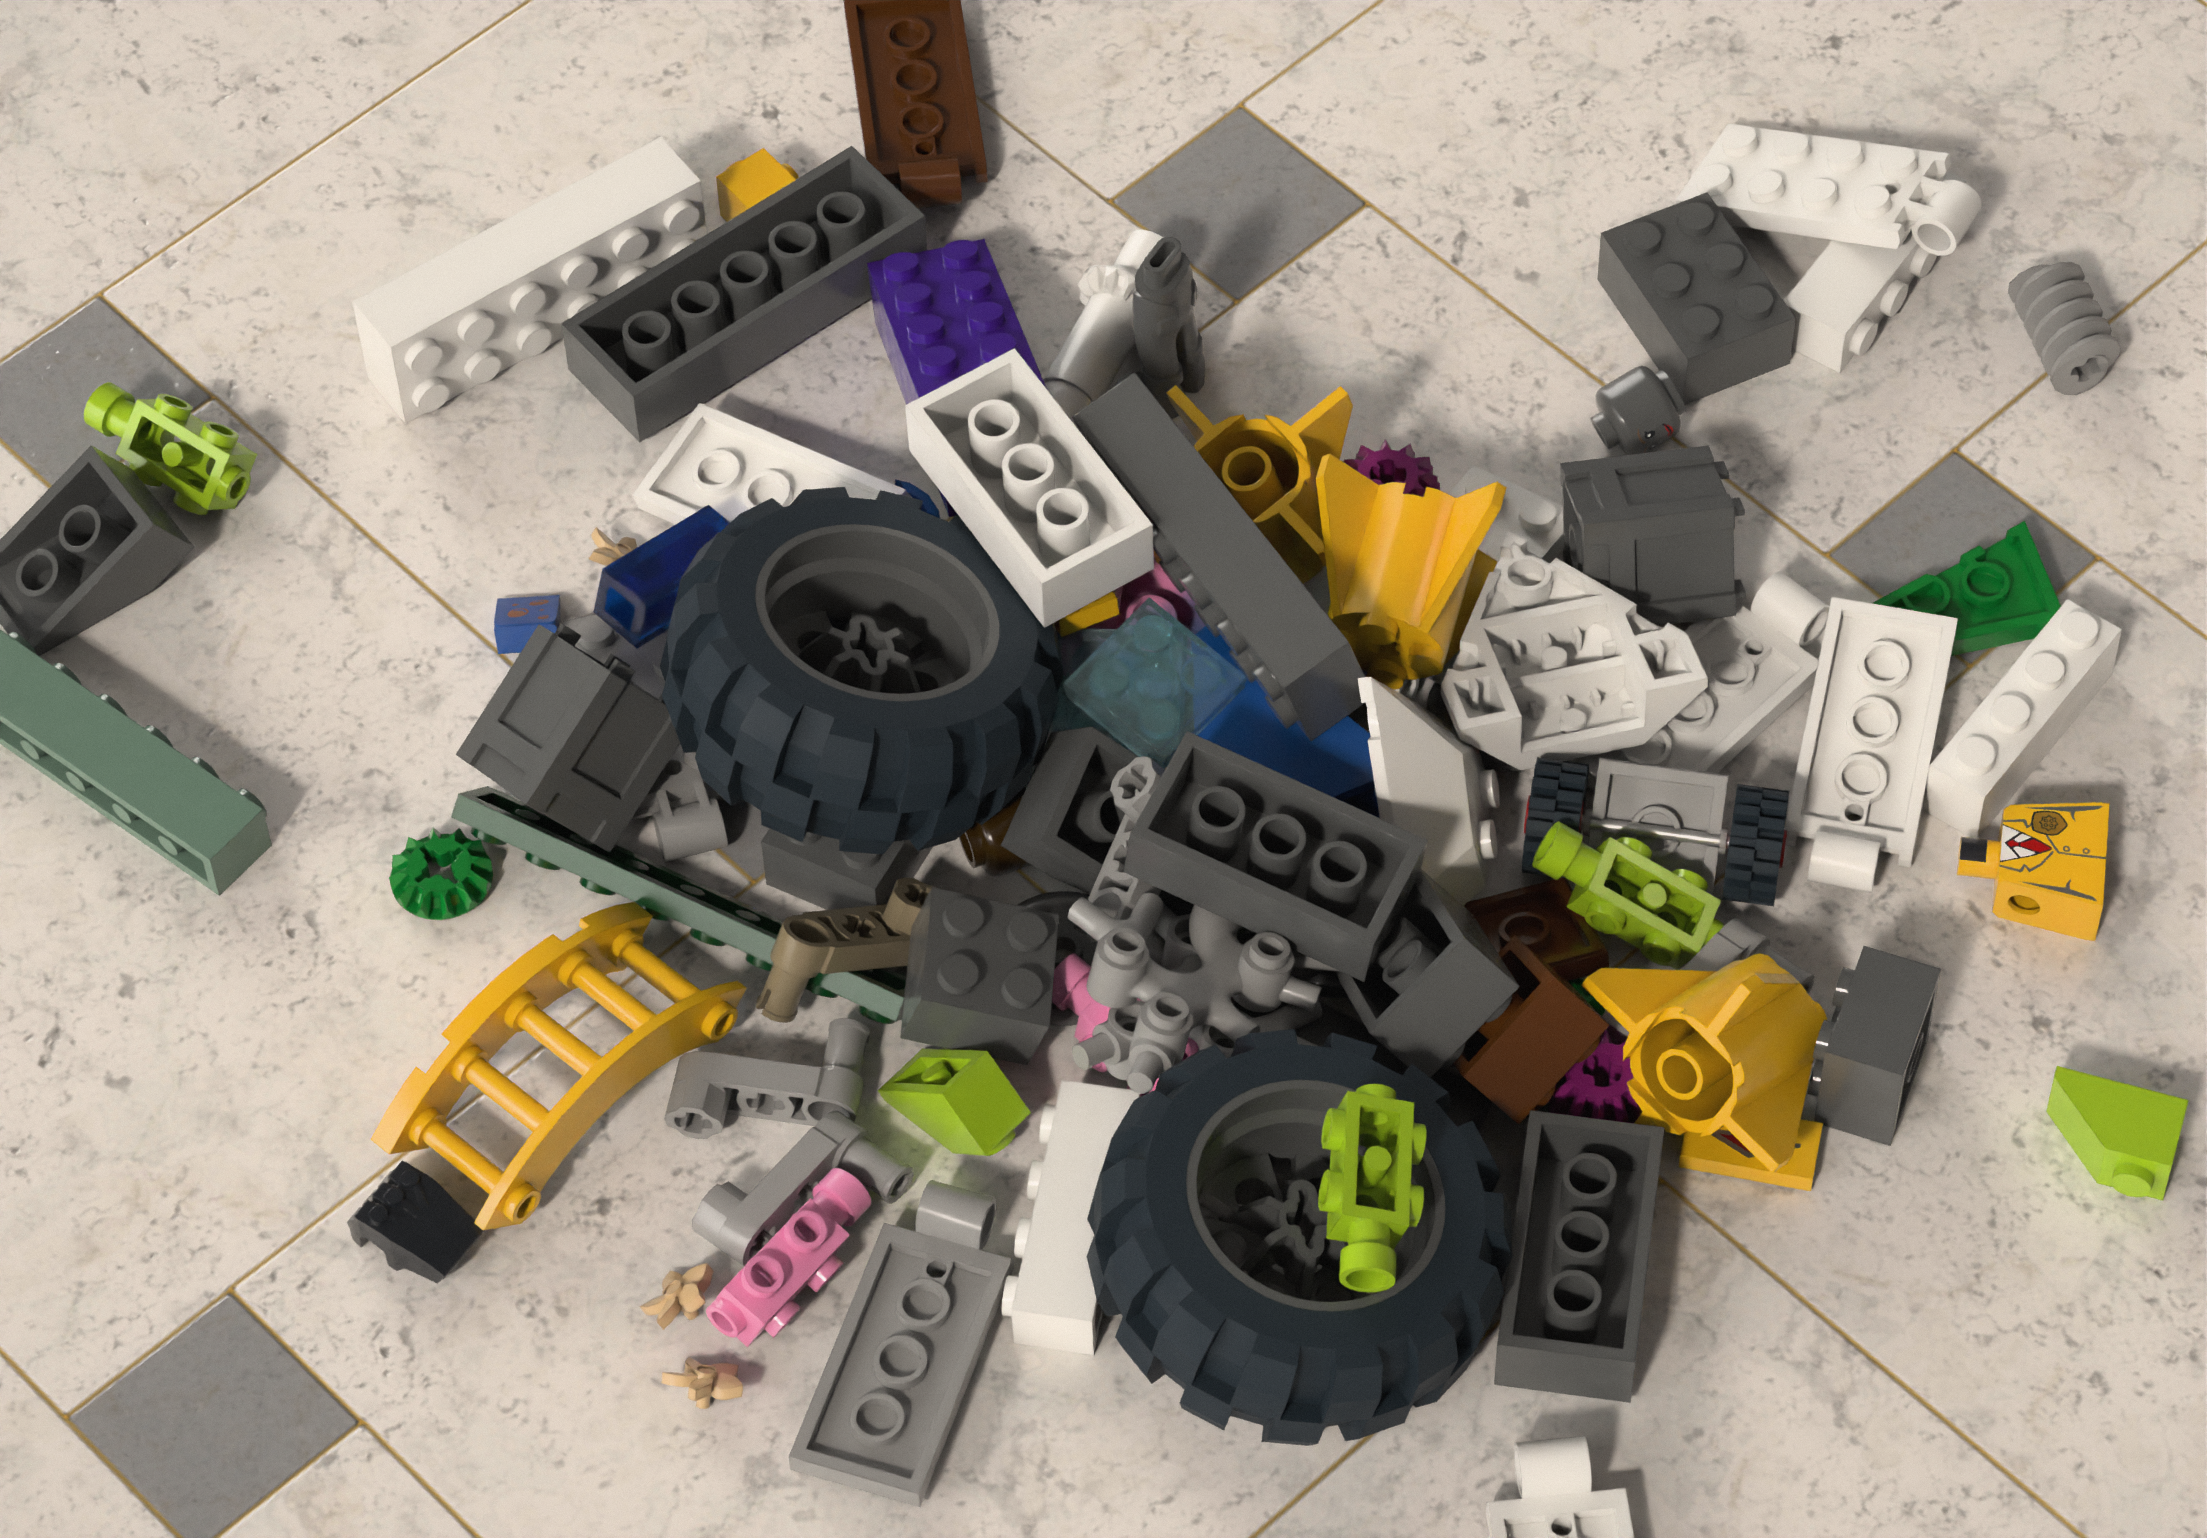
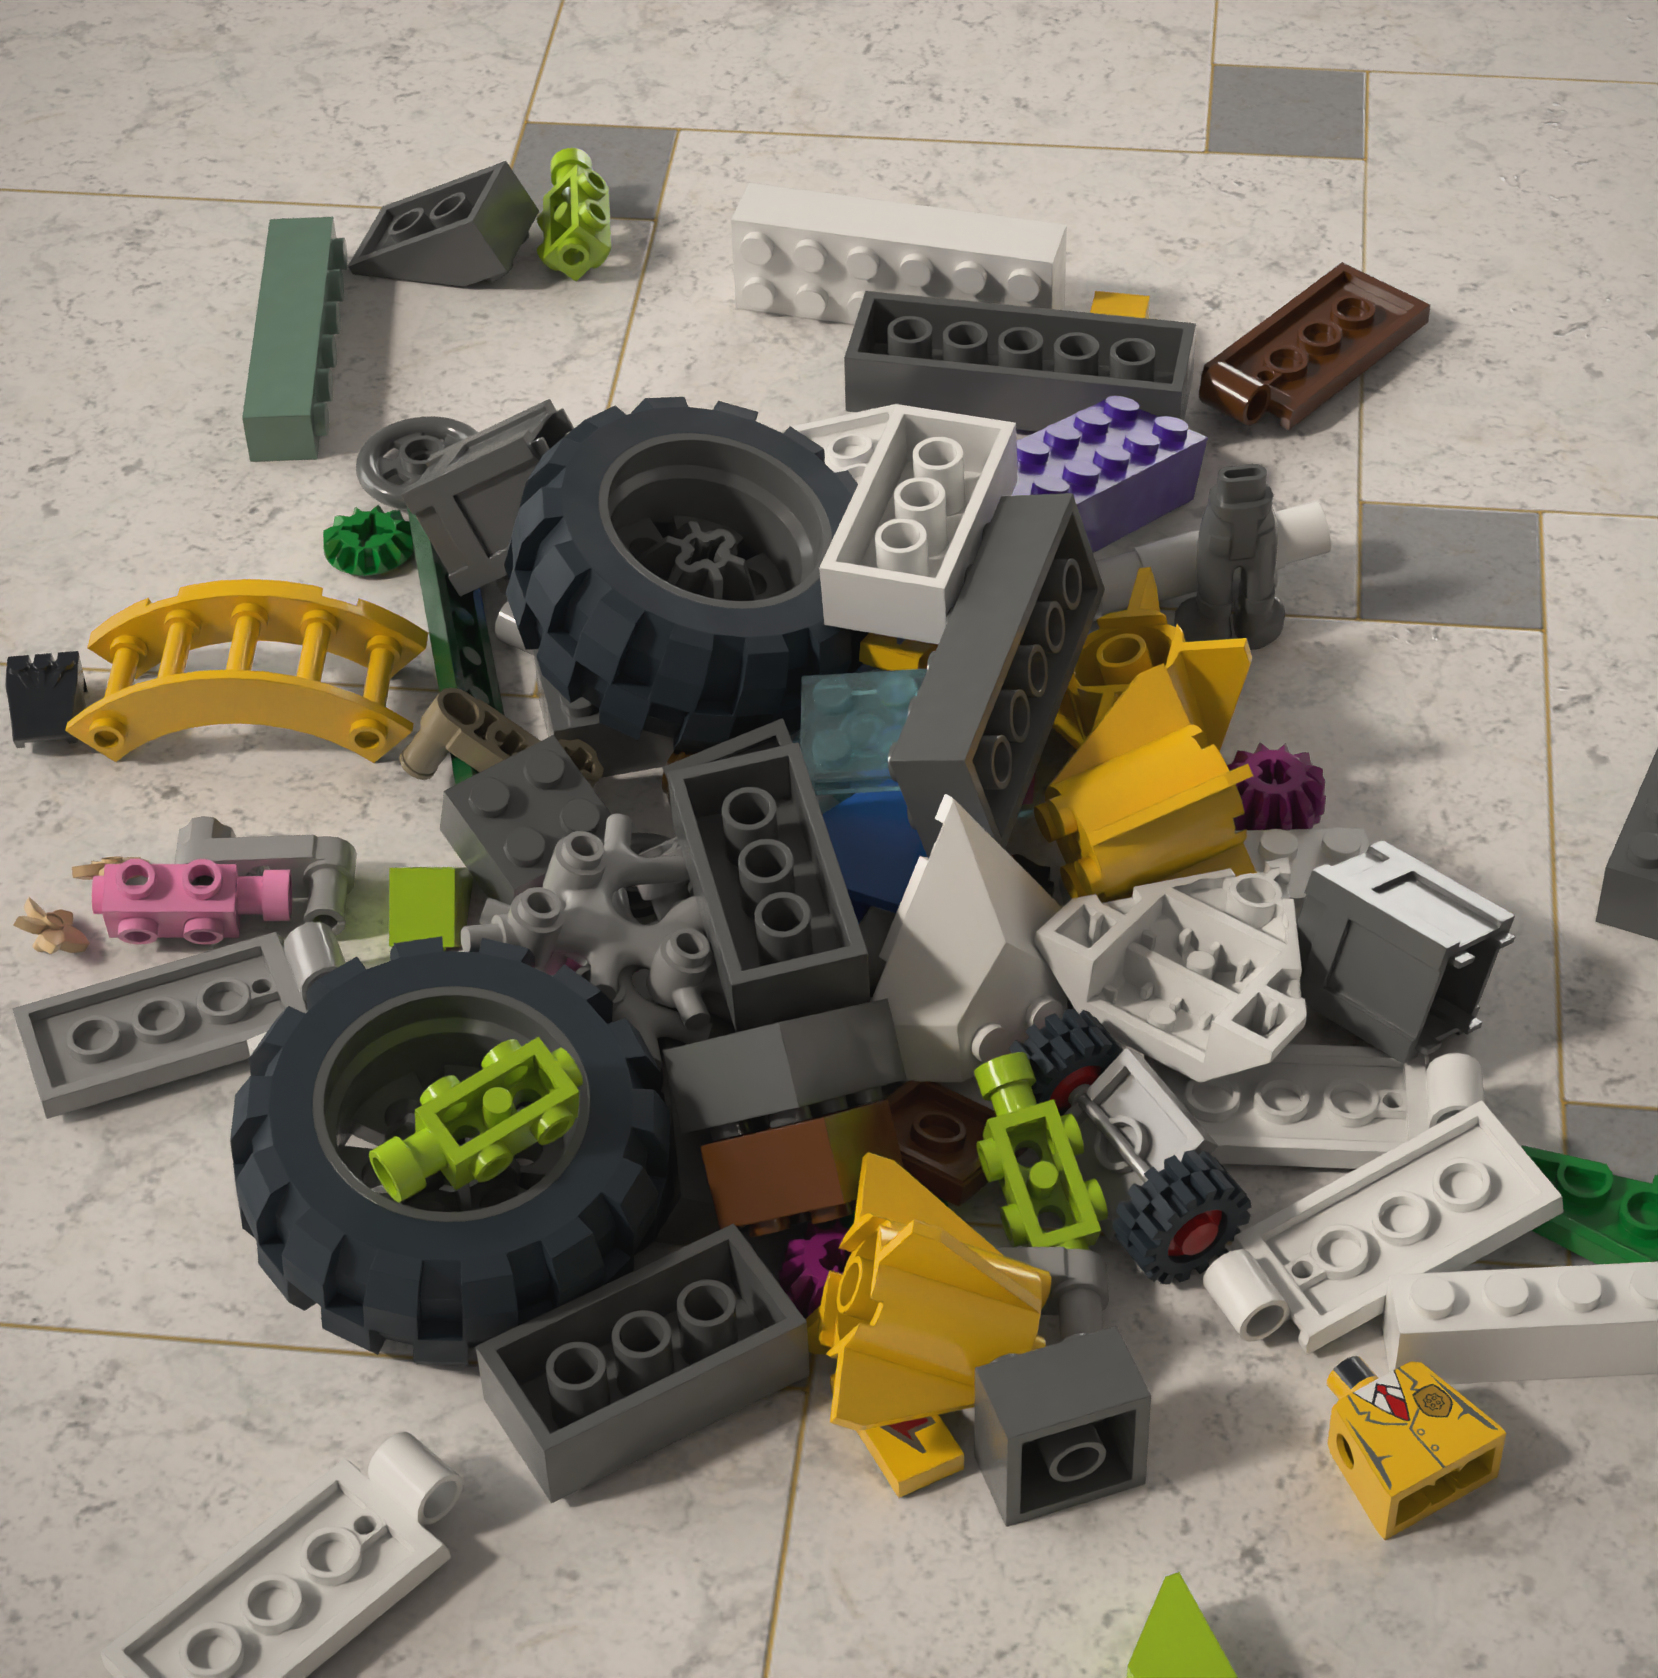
camera: 50 degrees right, 10 degrees down
light grey beam [664,1018,870,1139] -> none
dark grey head [1590,366,1686,455] -> none
none -> dark grey plate [356,416,478,510]

